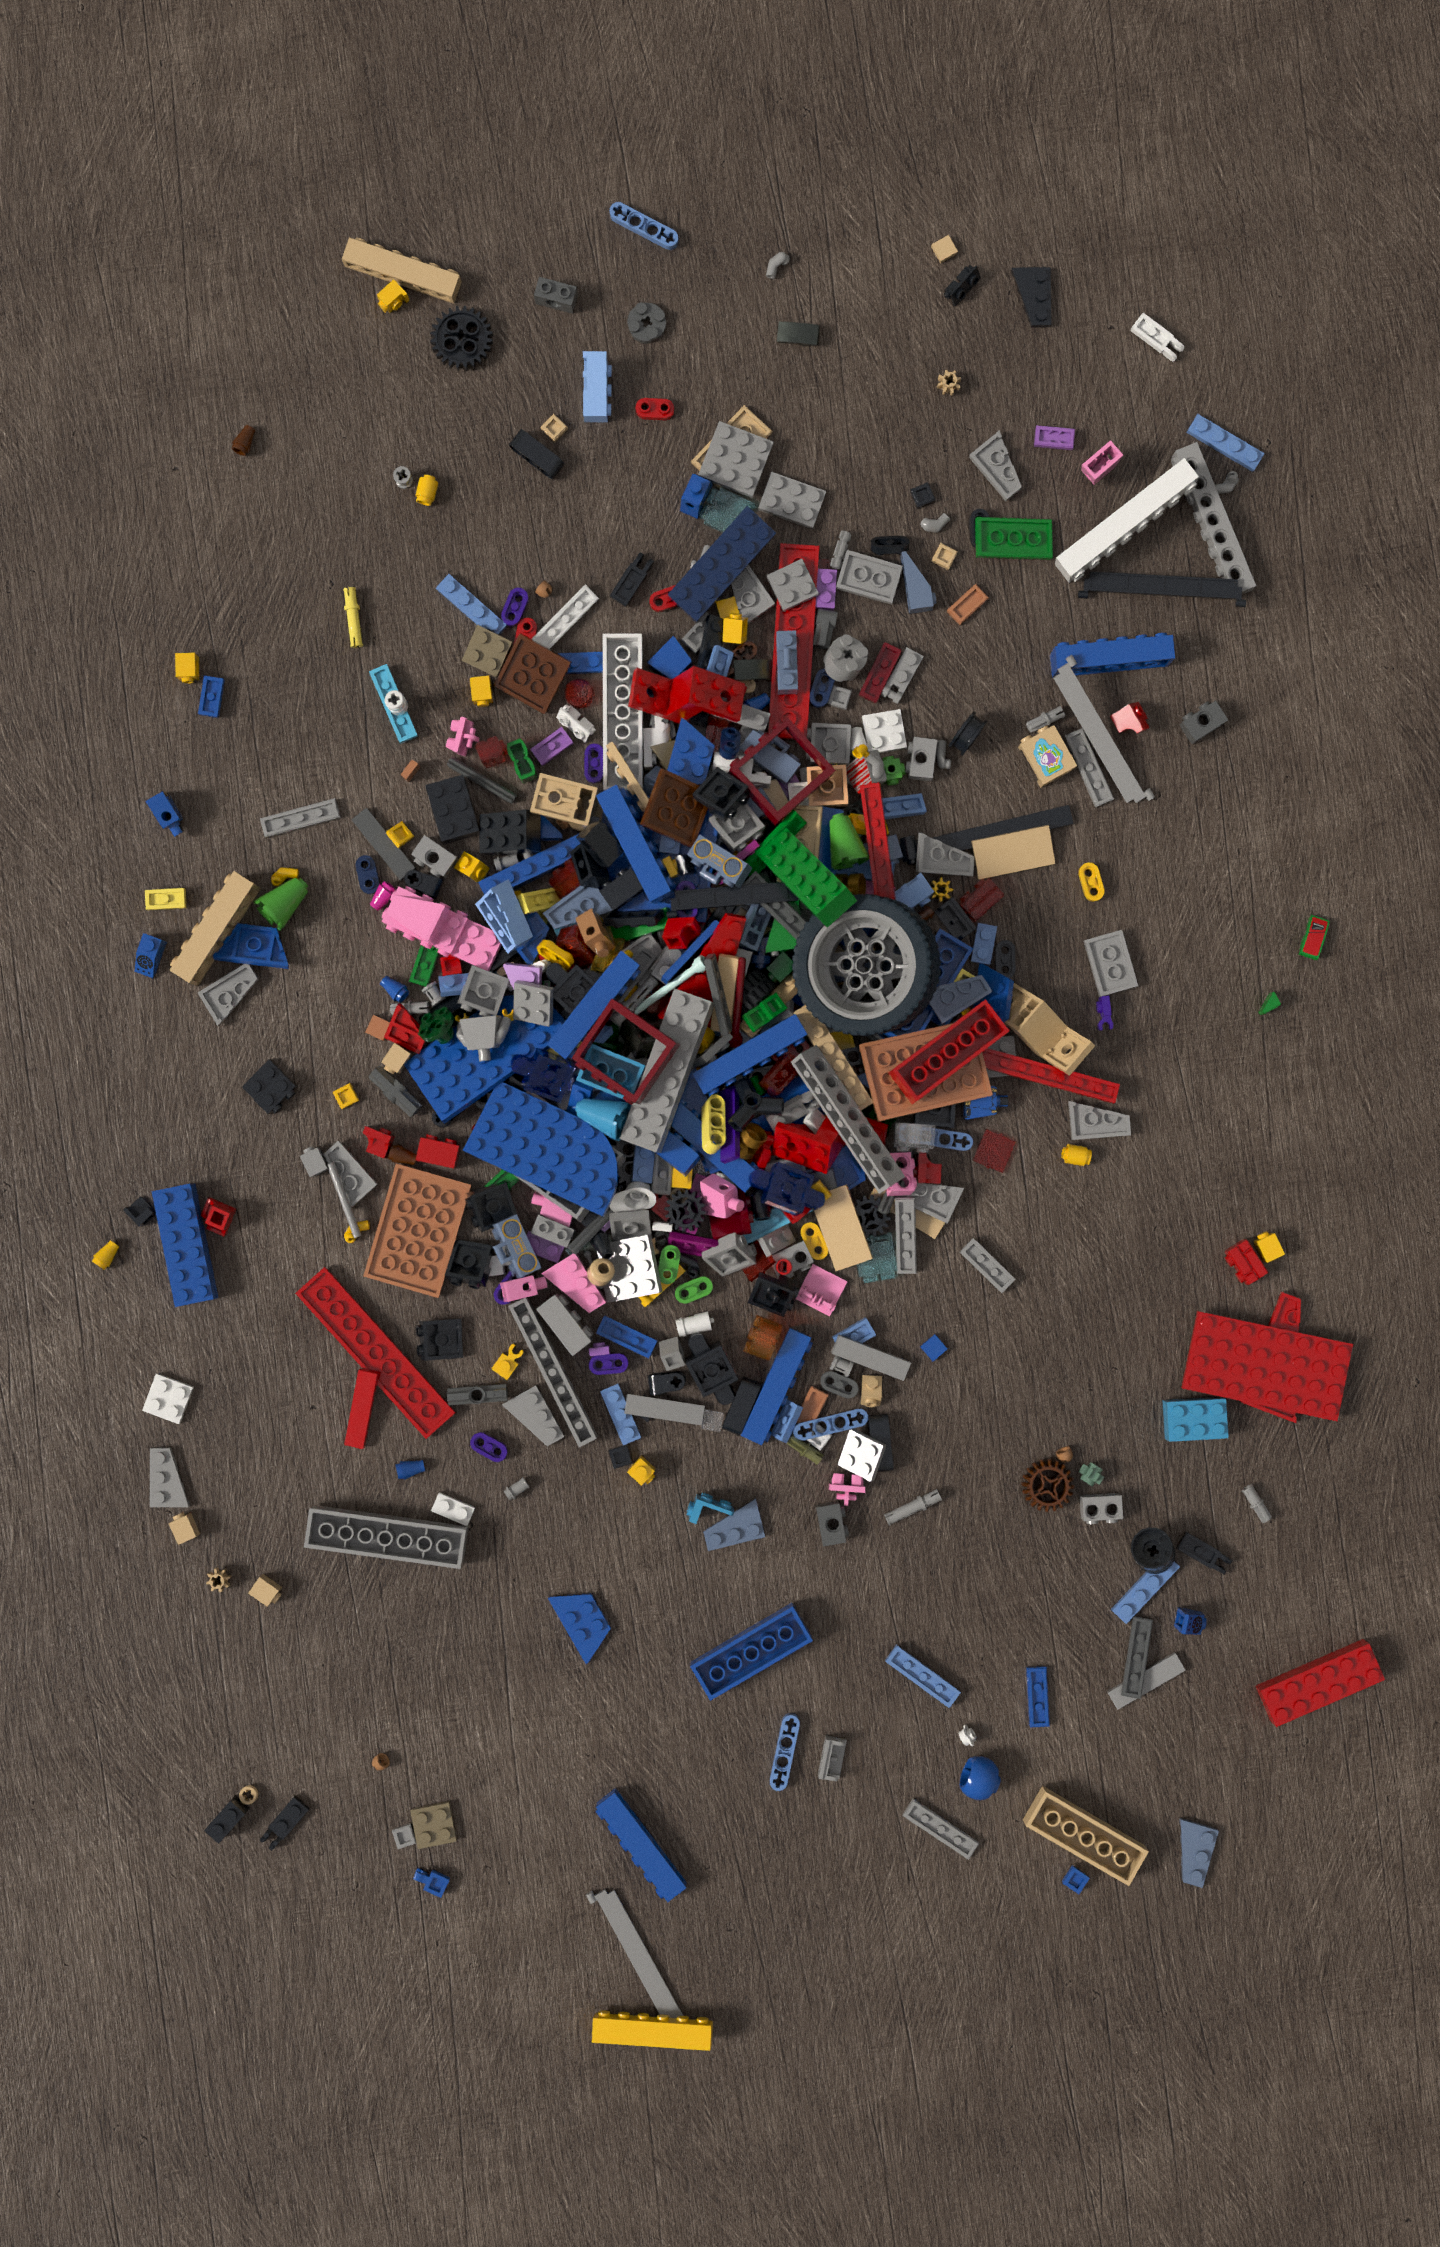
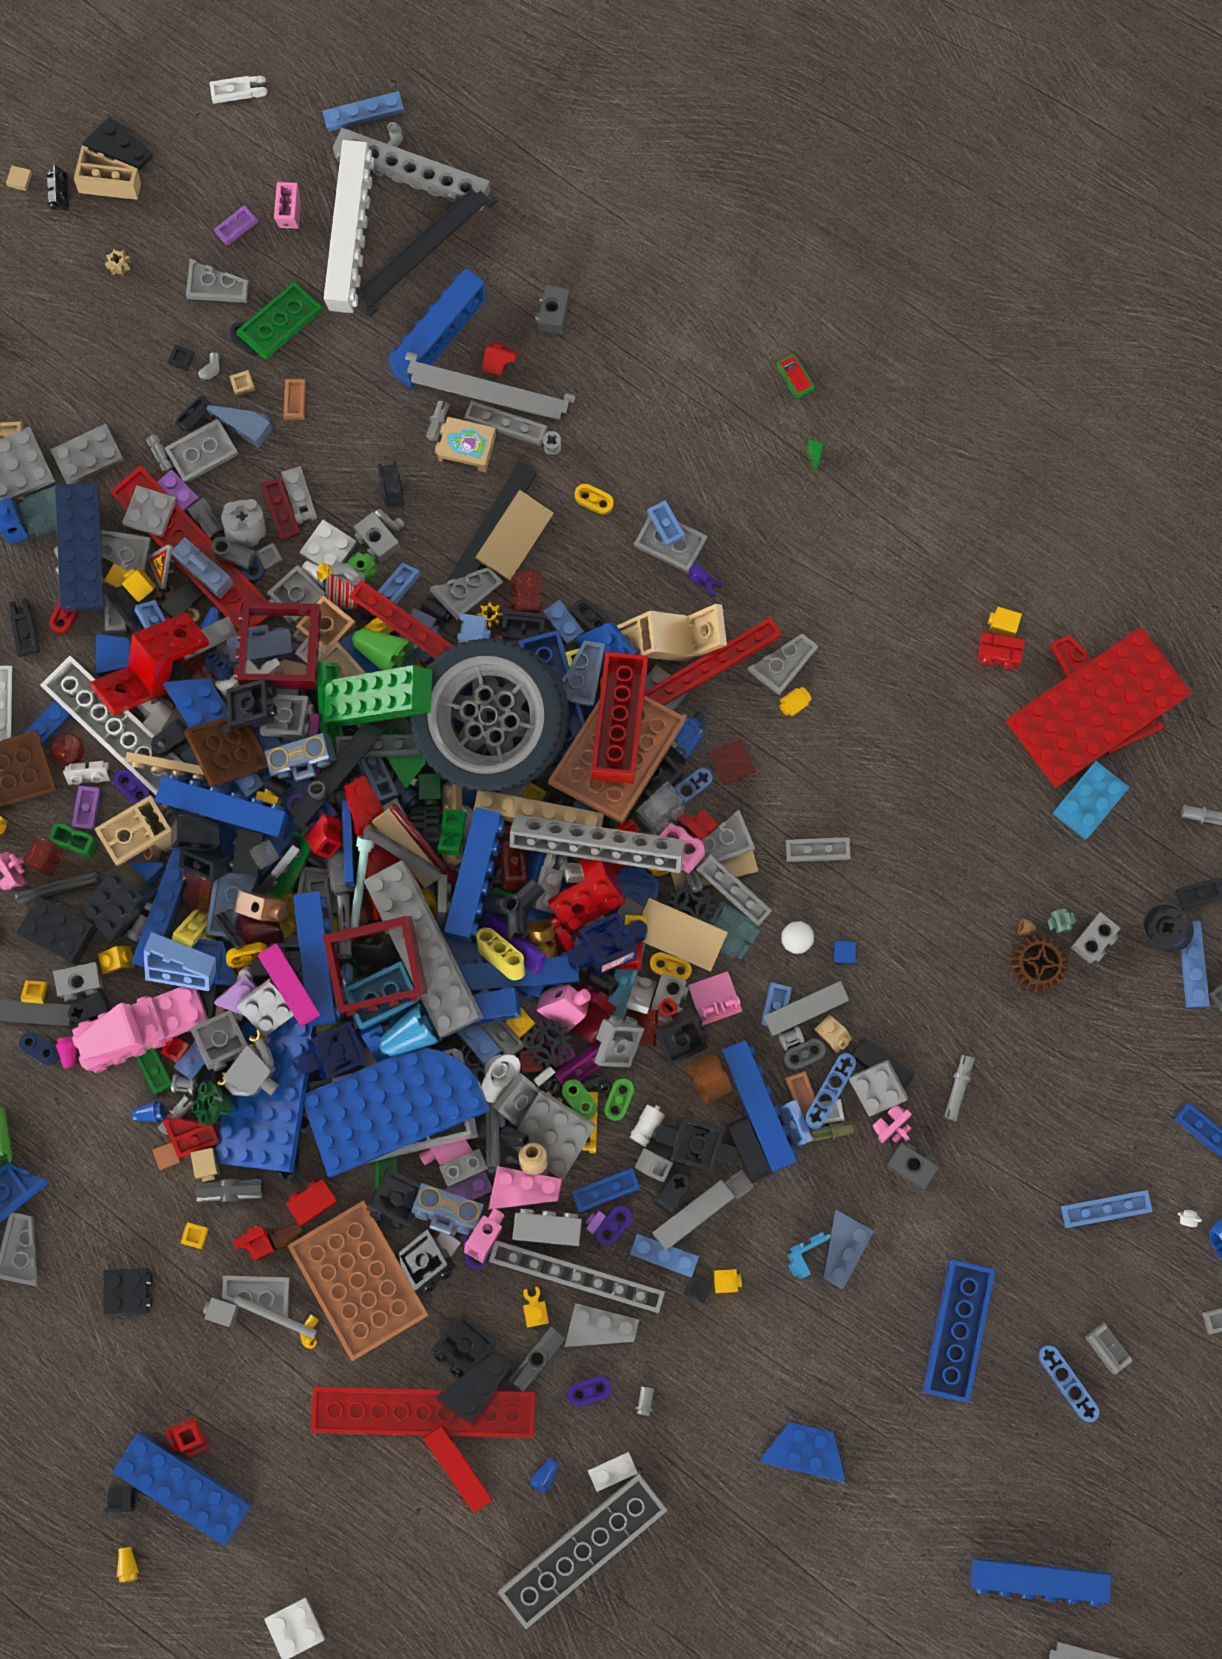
camera: 50 degrees left, 10 degrees down
none -> tan wedge [74,145,141,200]
none -> piece [148,545,175,589]
none -> black piece [151,719,188,757]
none -> dark grey piece [212,537,255,569]
none -> black axle [214,912,246,950]
none -> clear tile [249,840,279,869]
none -> dark pink beam [258,943,320,1027]
none -> dark grey hinge [308,781,326,800]
none -> black wedge [436,1354,512,1428]
none -> light grey bush [543,431,561,455]
none -> medium blue plate [647,500,685,547]
none -> white hair [781,921,814,954]

